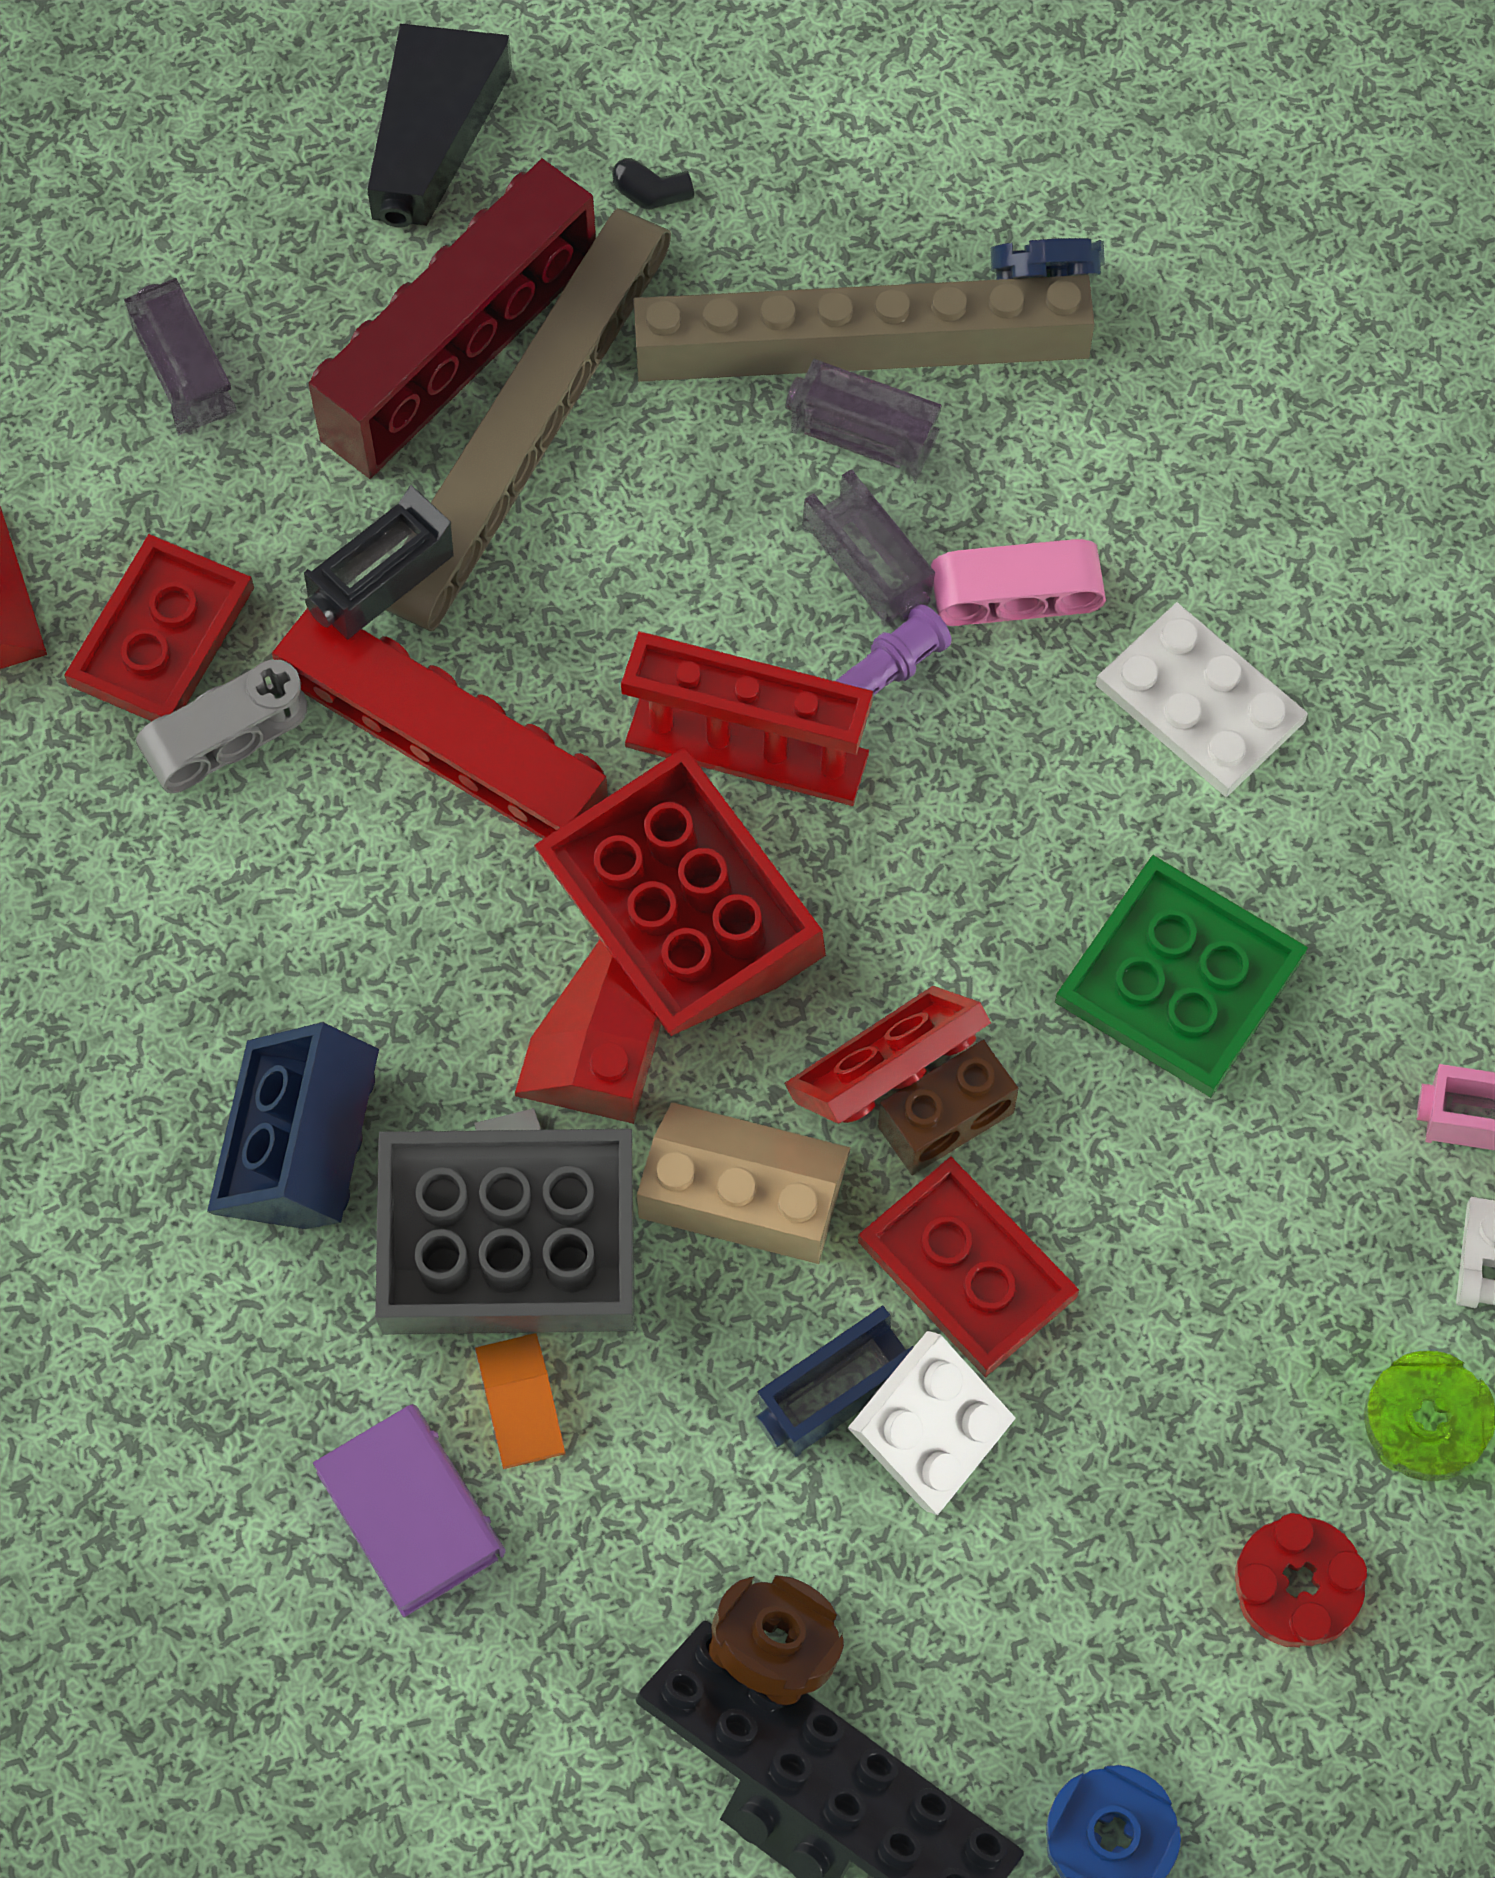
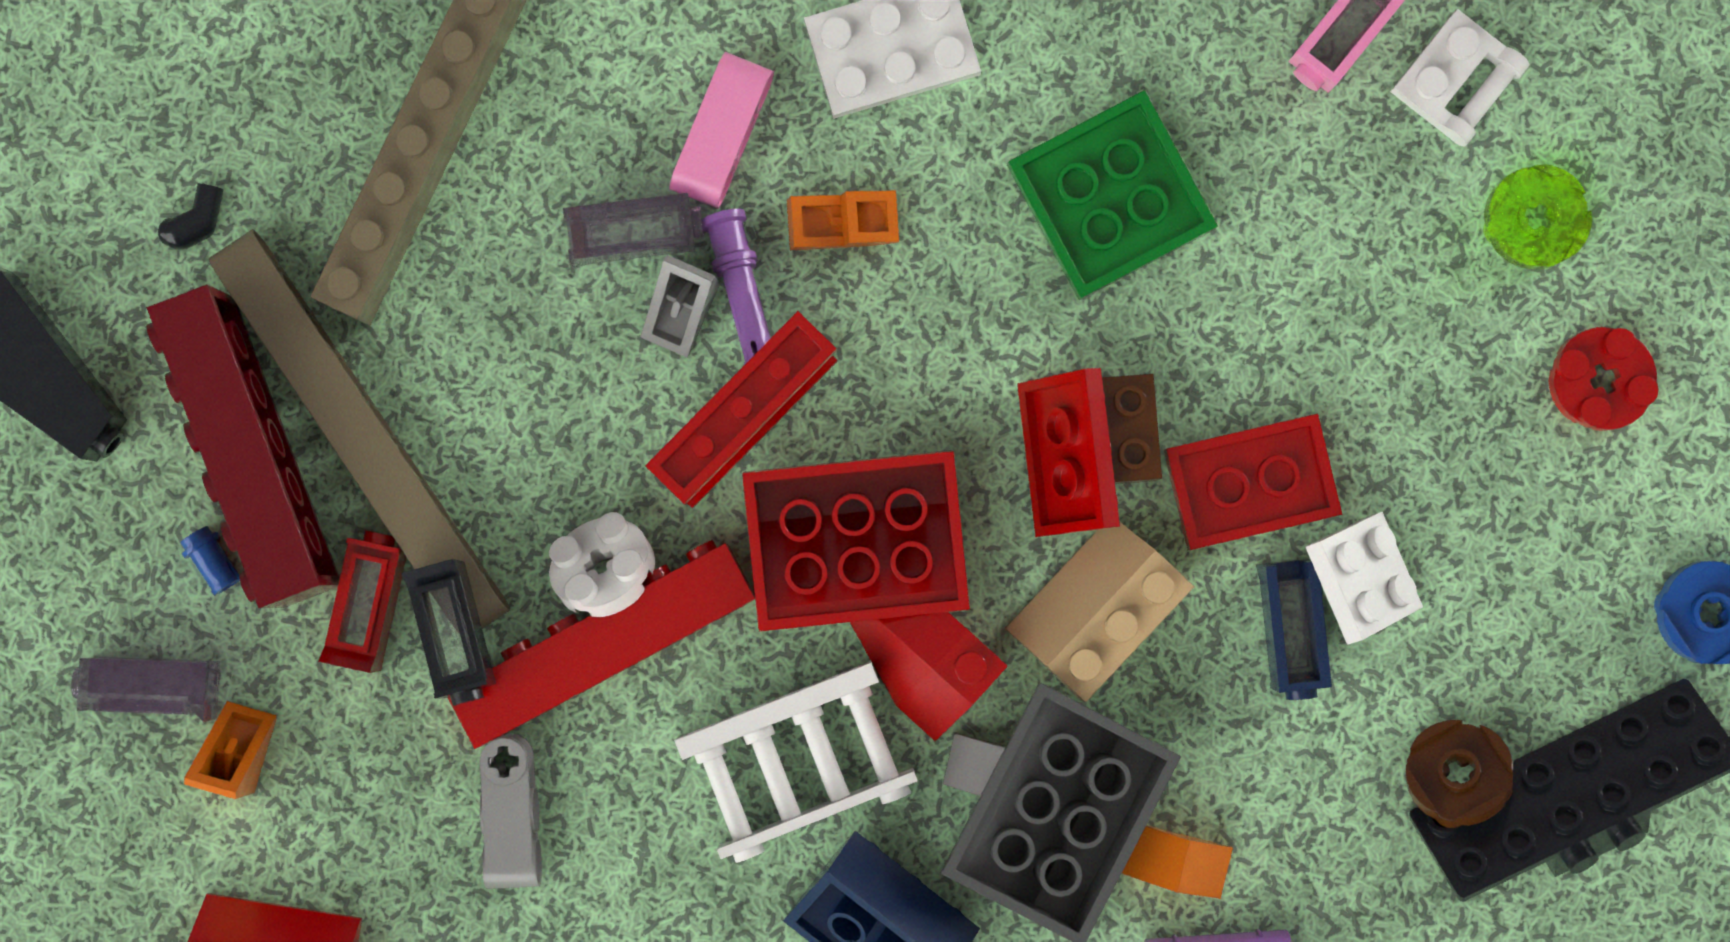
camera: 65 degrees left, 20 degrees up
red plate [64,534,254,722] -> none
clear purple window [785,359,942,484] -> none
none -> blue pin [180,526,240,596]
none -> orange slope [184,701,277,799]
none -> red window [318,530,407,673]
none -> white plate [549,512,655,617]
none -> light grey slope [640,255,720,358]
none -> white fence [674,661,918,863]
none -> orange slope [787,190,899,251]

